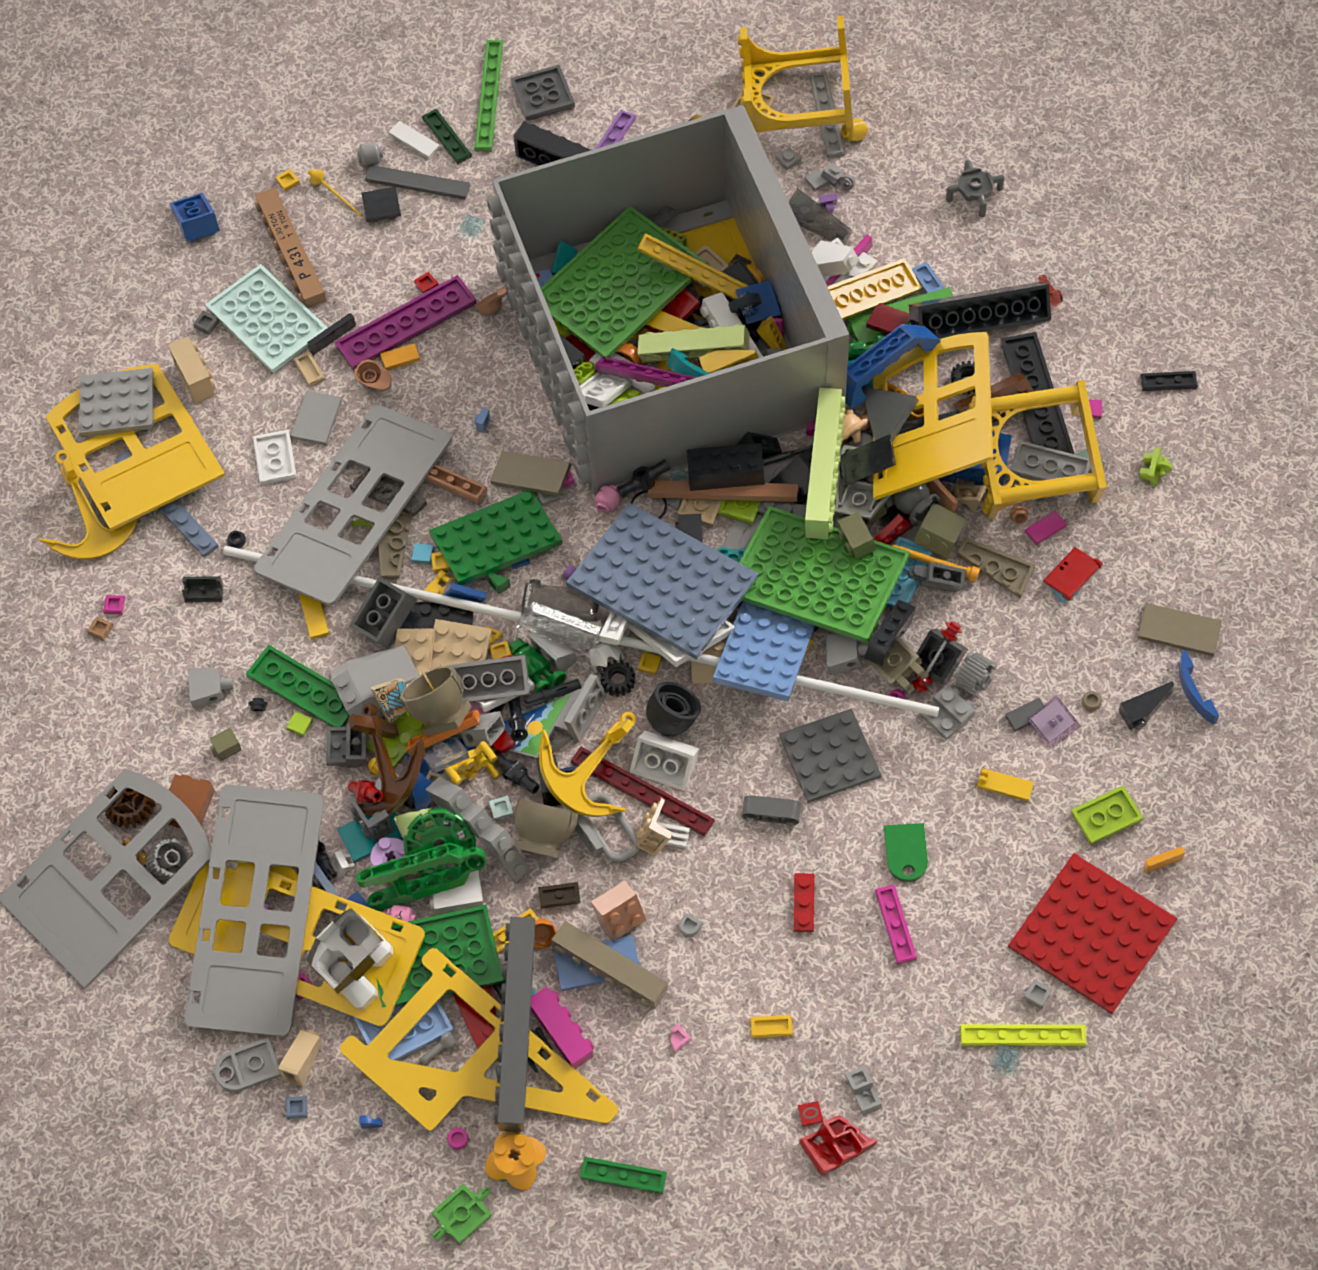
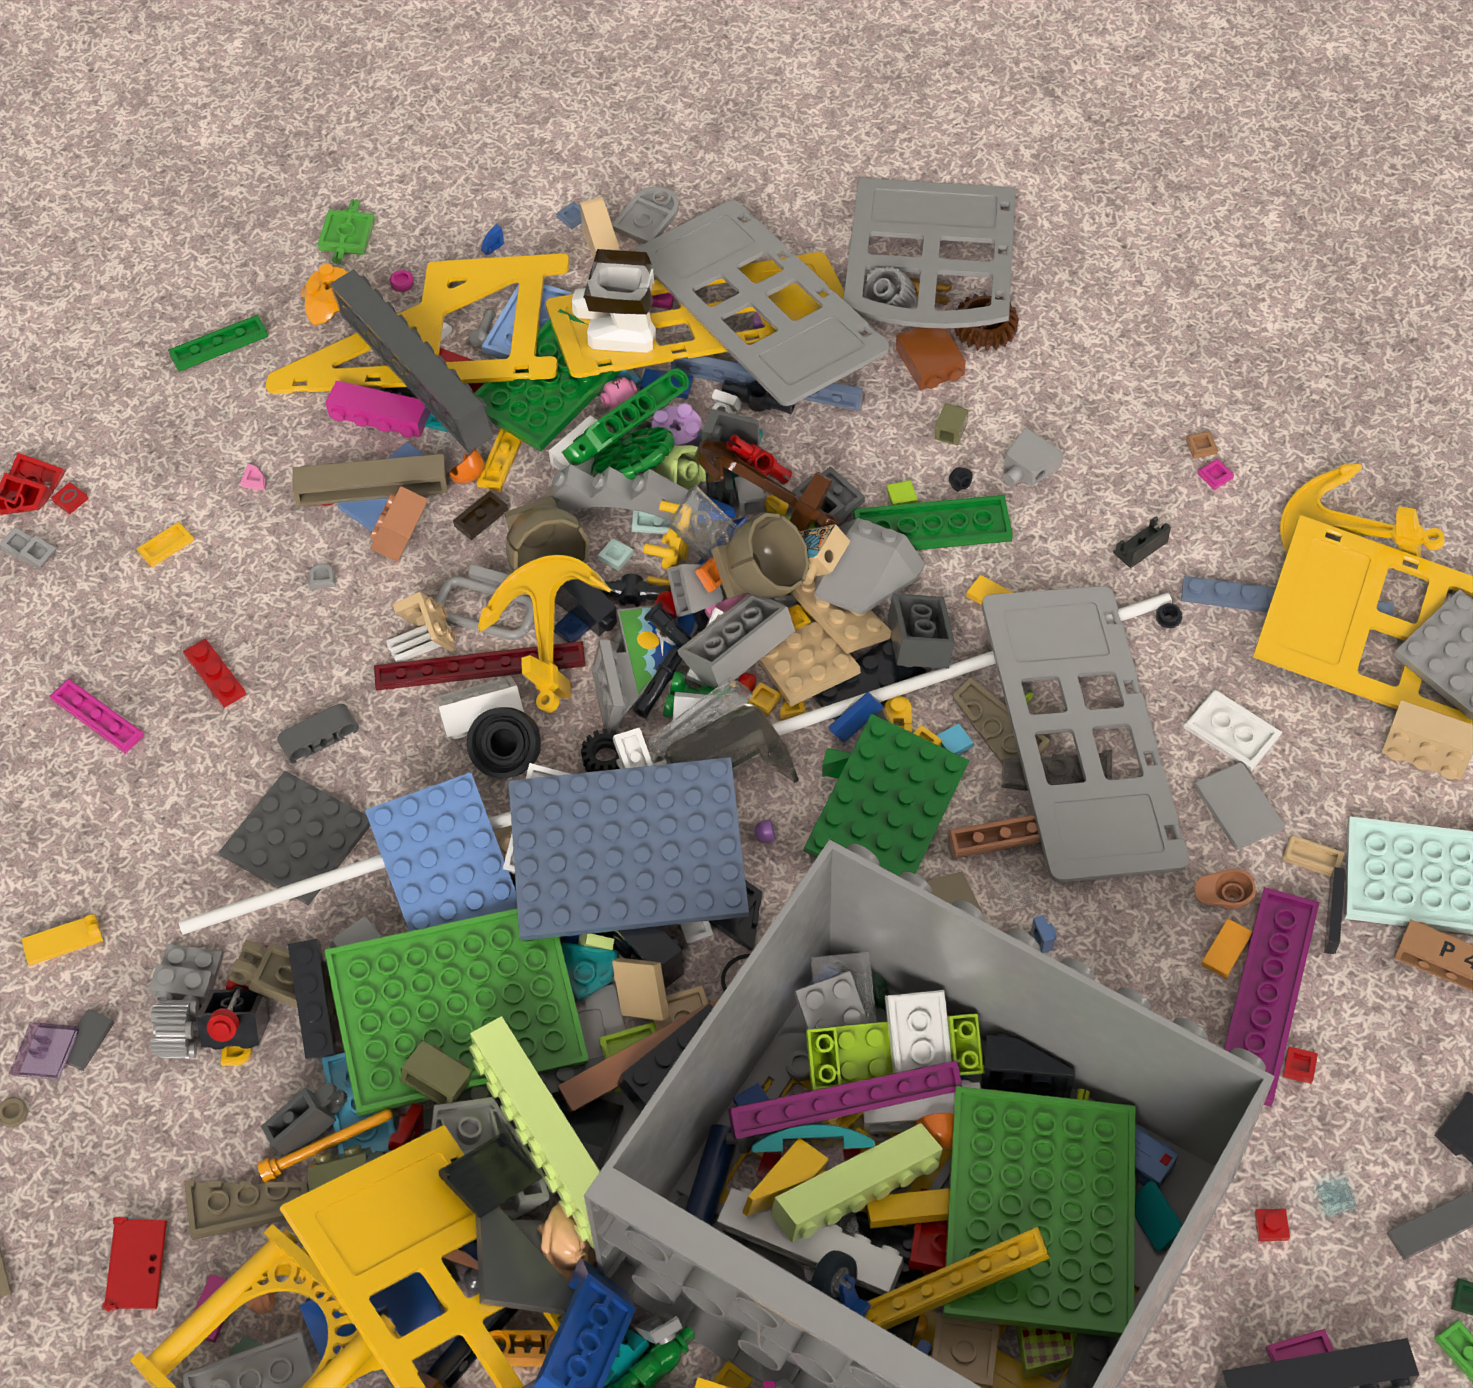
camera: 140 degrees right, 5 degrees down
green tile [884,823,928,882] -> none
none -> tan tile [612,958,670,1021]

